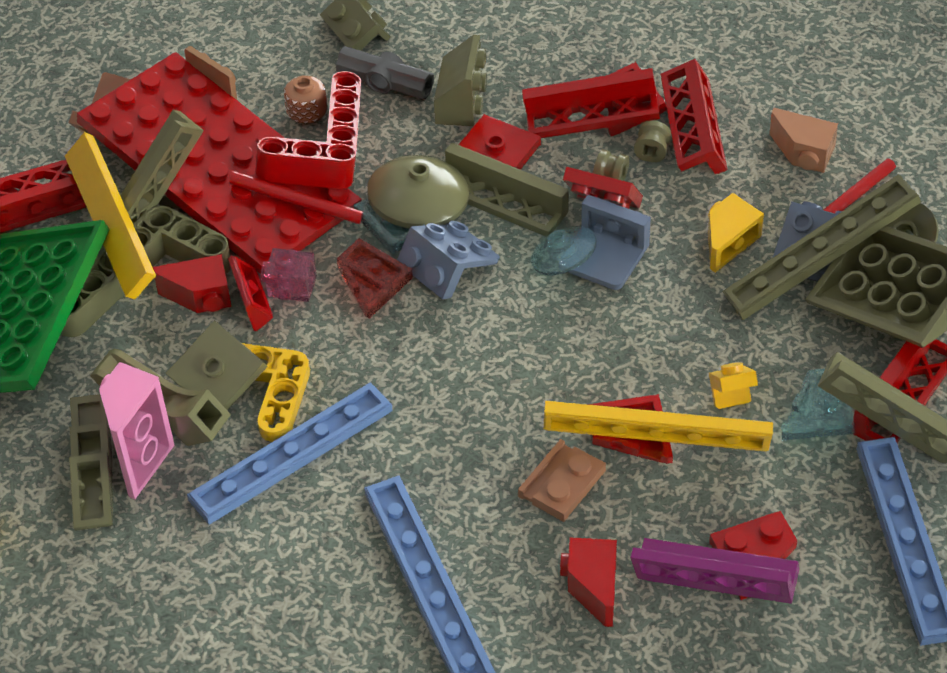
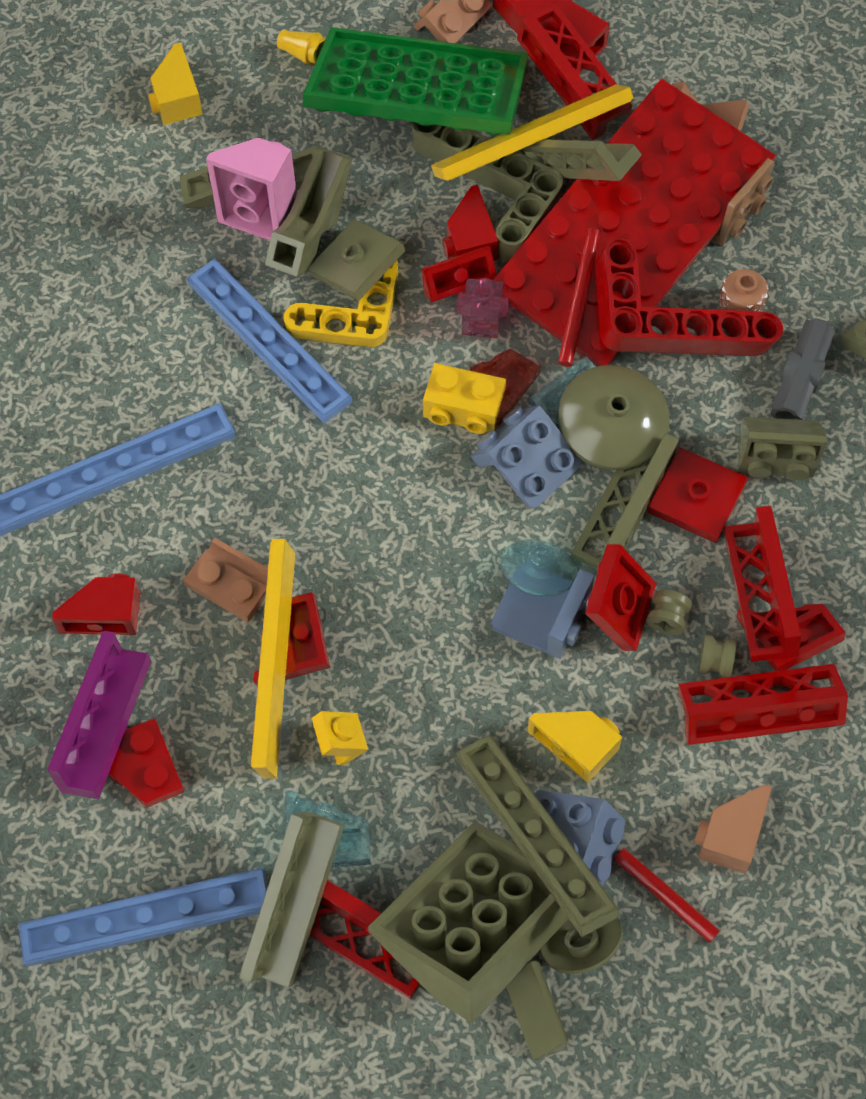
camera: 85 degrees right, 15 degrees up
none -> yellow bracket [423,363,506,434]

